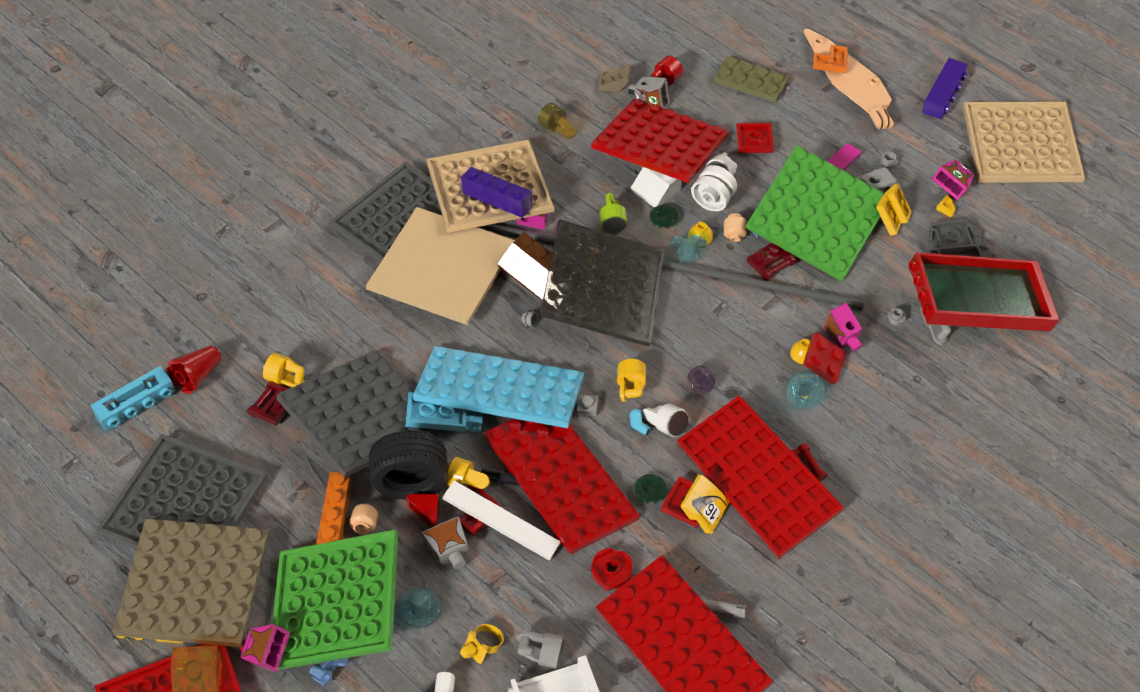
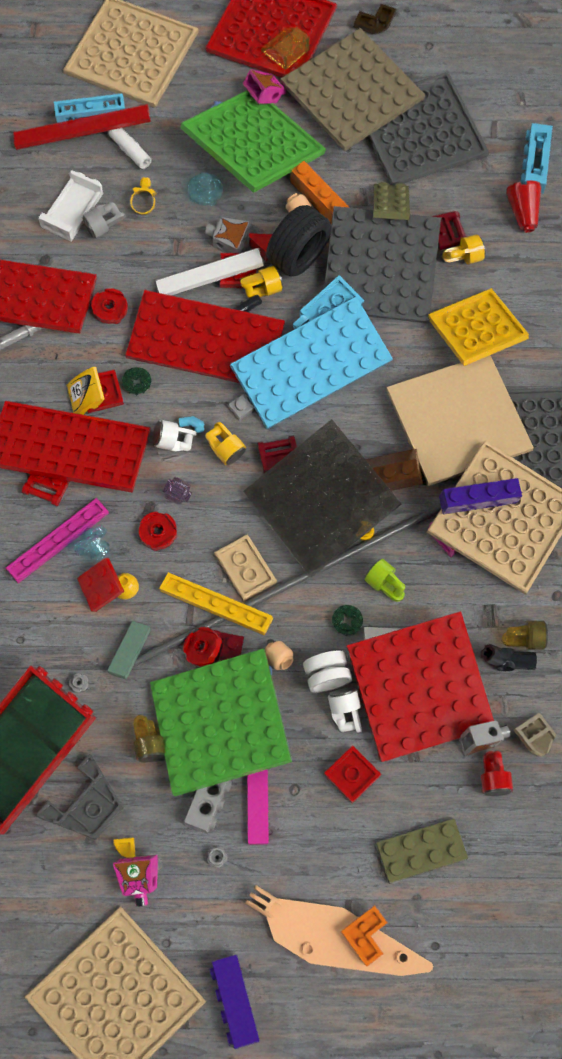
camera: 135 degrees right, 15 degrees up
light grey plate [522,309,538,328] -> none
clear light blue plate [670,235,707,264] -> none
yellow brick [688,222,713,246] -> none
dark pink torso [823,303,863,352] -> none
yellow slope [876,183,912,236] -> none
none -> dark pink tile [6,498,109,583]
none -> sand green tile [107,621,151,680]
none -> clear yellow piece [133,715,166,763]
none -> red plate [139,512,177,551]
none -> yellow plate [159,572,273,635]
none -> red plate [183,627,222,667]
none -> tan tile [214,534,277,601]
none -> dark red plate [257,435,301,474]
none -> dark brown plate [353,4,396,34]
none -> olive plate [373,182,410,220]
none -> yellow plate [428,288,529,366]
none -> black piece [481,644,537,672]

